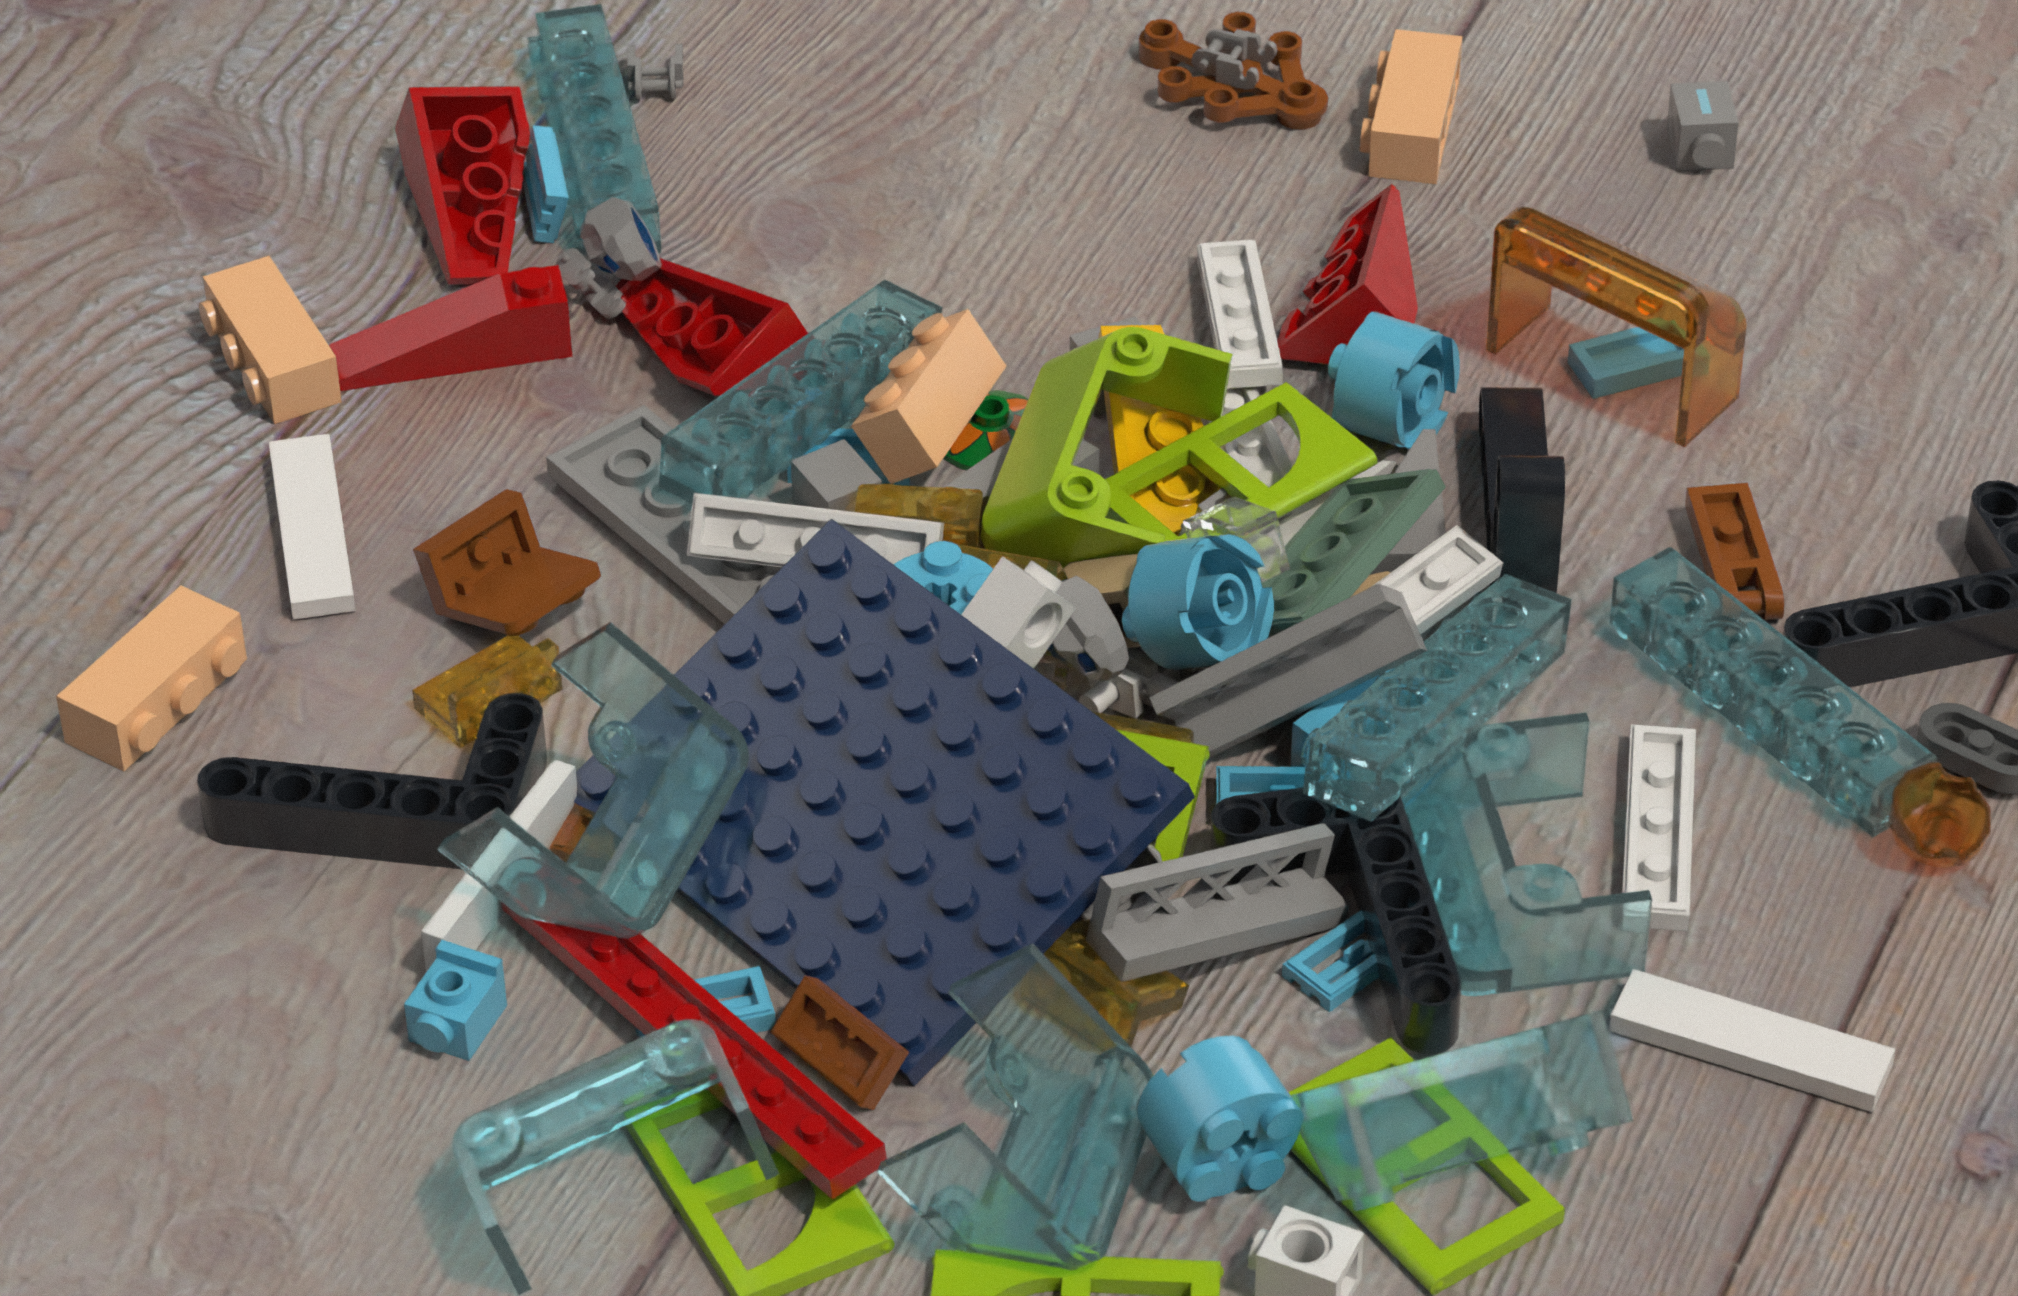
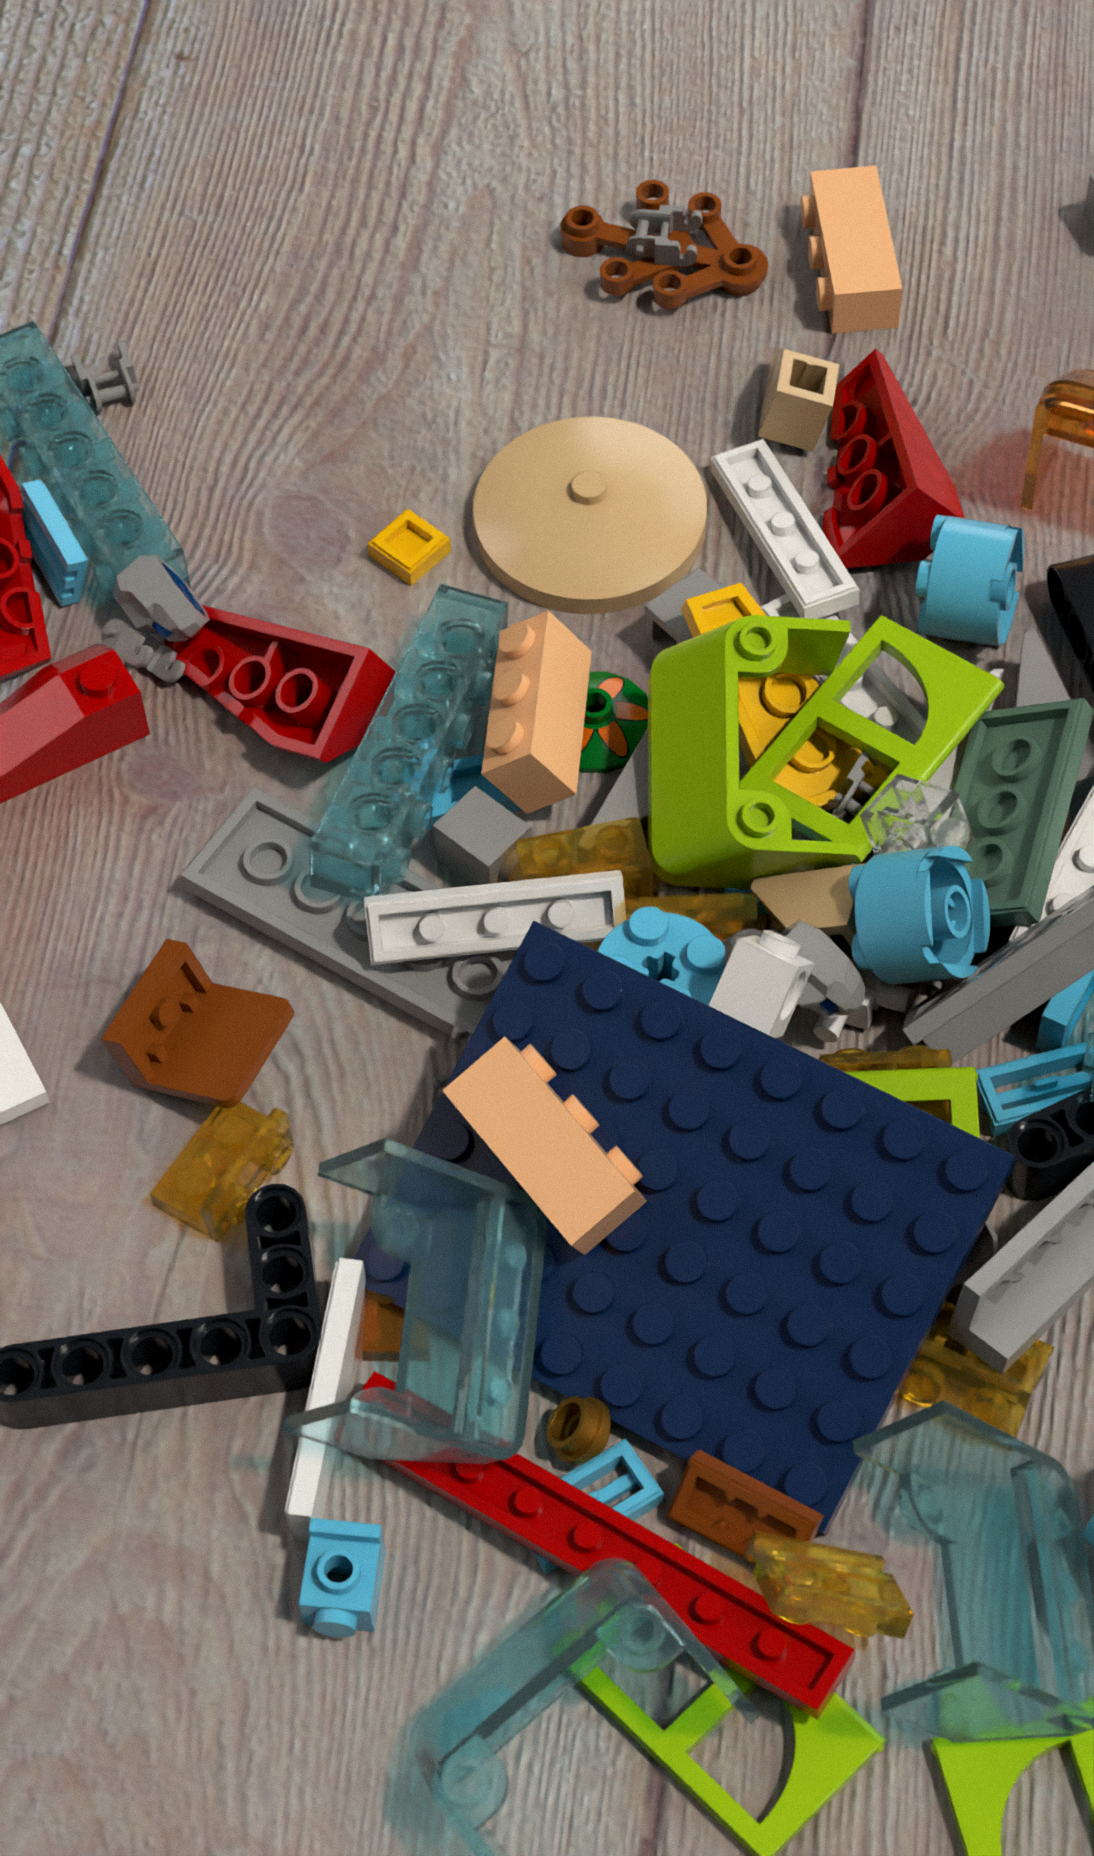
camera: 15 degrees left, 15 degrees up
none -> yellow tile [367,508,451,586]
none -> light nougat brick [442,1036,647,1255]
none -> tan dish [473,417,707,614]
none -> pearl gold plate [546,1396,611,1466]
none -> clear yellow plate [744,1531,914,1639]
none -> tan slope [758,347,840,452]

